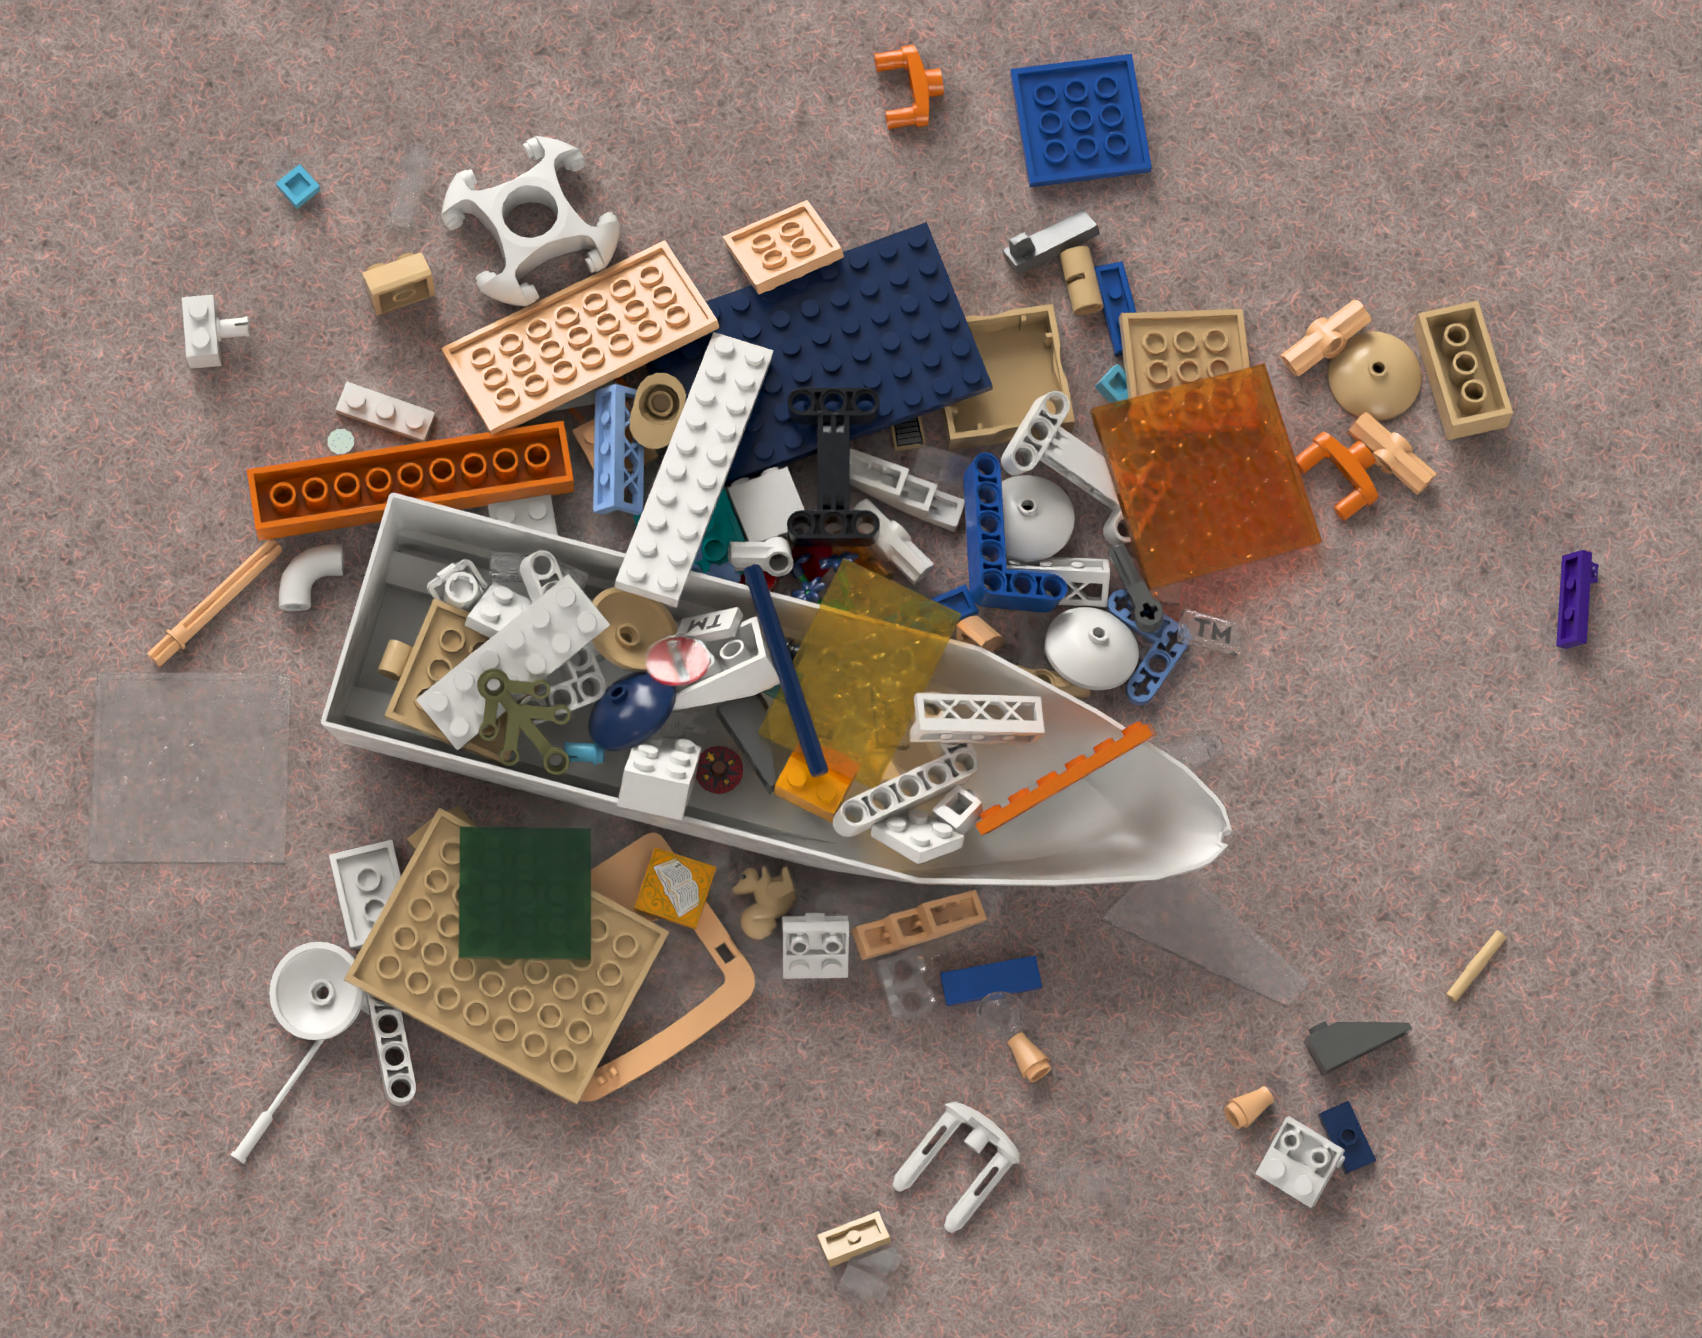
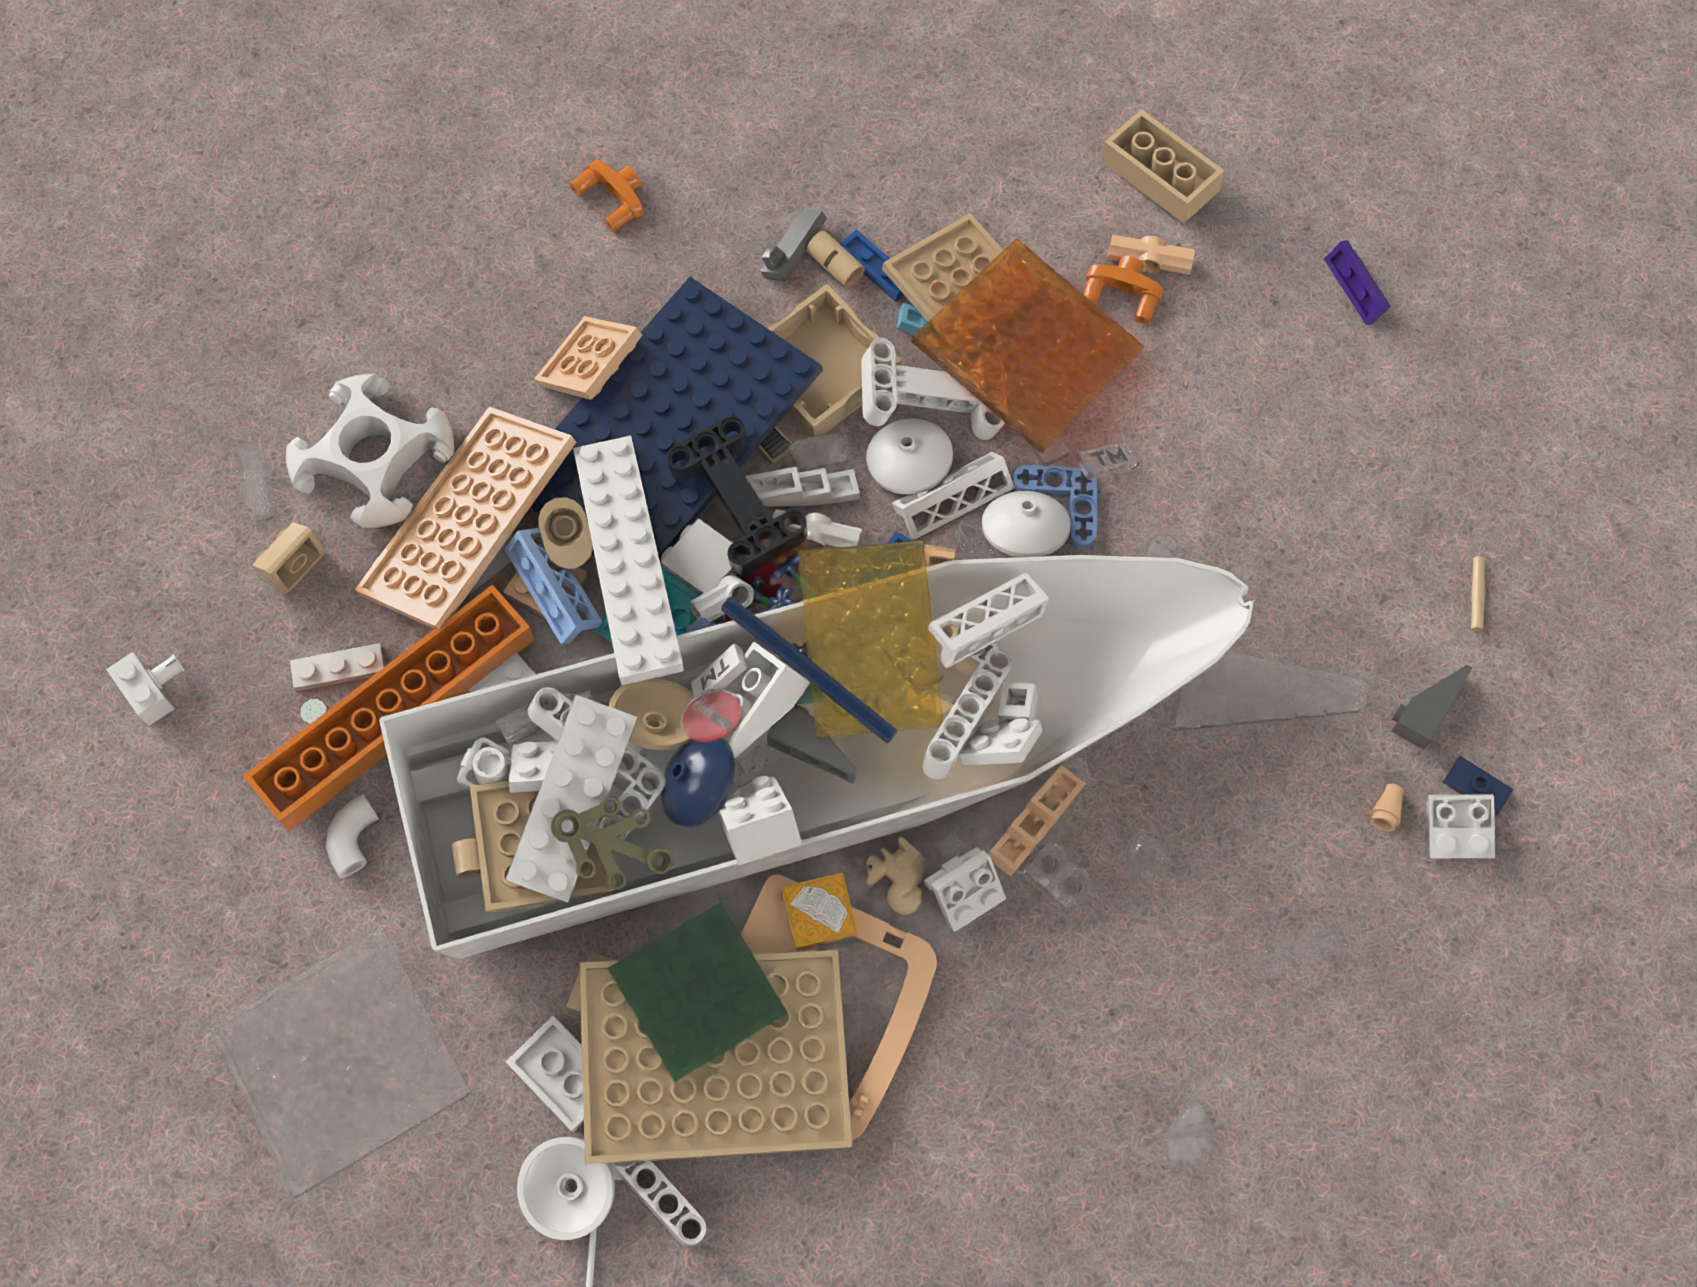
camera: 25 degrees left, 5 degrees down
light nougat axle [147,539,282,667] -> none
medium azure plate [276,164,321,209] -> none
medium azure pin [564,741,605,766] -> none
piece [696,746,743,794] -> none
light orange slope [774,742,862,823] -> none
plate [817,1212,891,1267] -> none
white piece [893,1102,1020,1233] -> none
blue tile [940,955,1042,1006] -> none
blue beam [963,452,1068,613] -> none
orange plate [975,721,1157,836] -> none
light nougat cone [1007,1032,1052,1082] -> none
blue plate [1010,54,1152,188] -> none
dark grey connector [1108,543,1163,633] -> none
light nougat piece [1281,300,1372,377] -> none
tan dish [1328,331,1421,421] -> none

